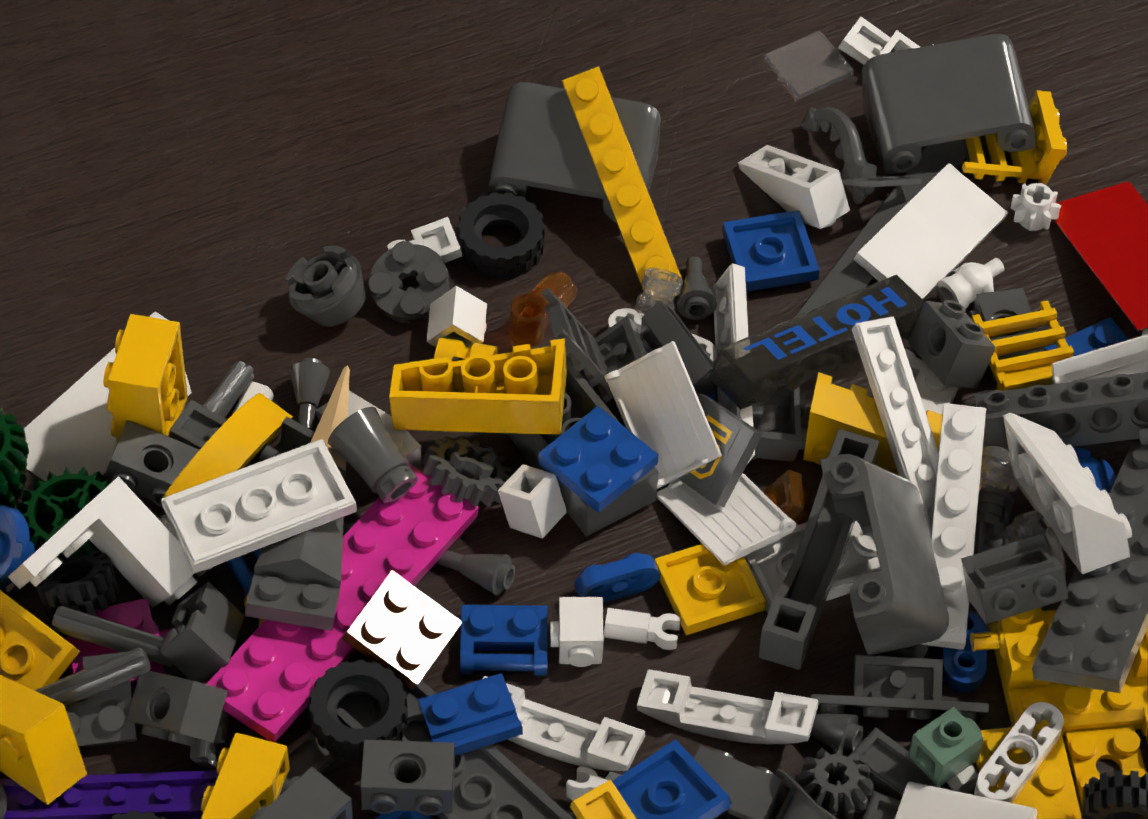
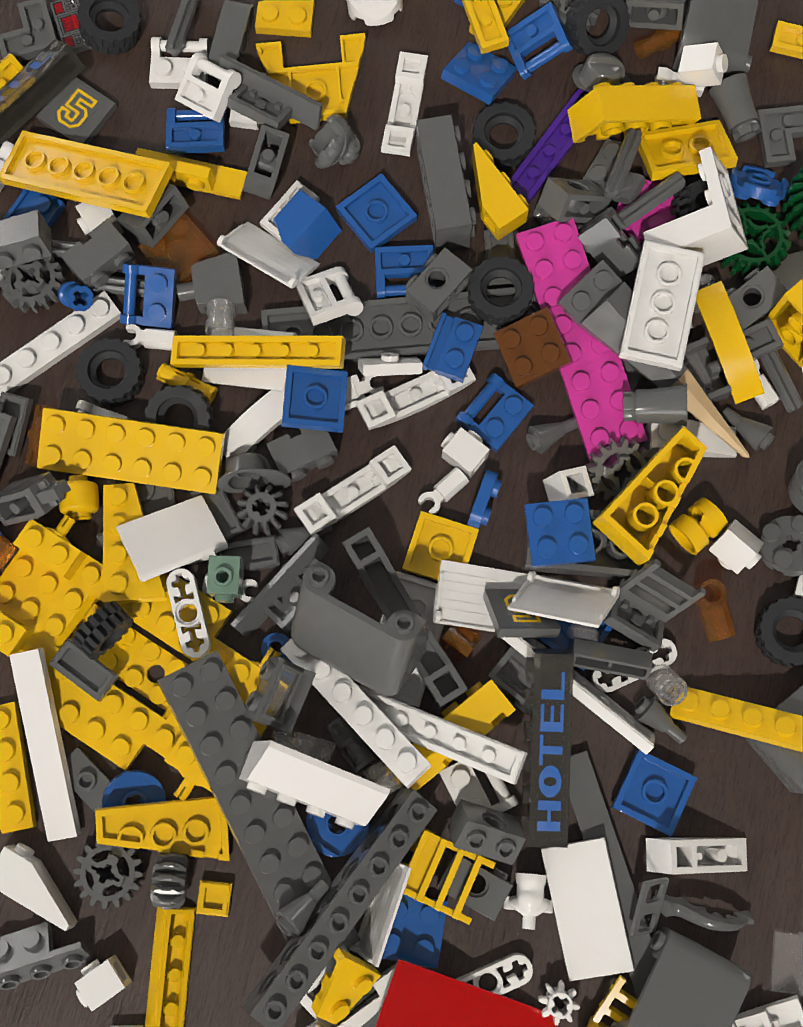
camera: 135 degrees right, 25 degrees up
none -> white plate [358,352,422,376]
none -> white beam [456,952,533,995]

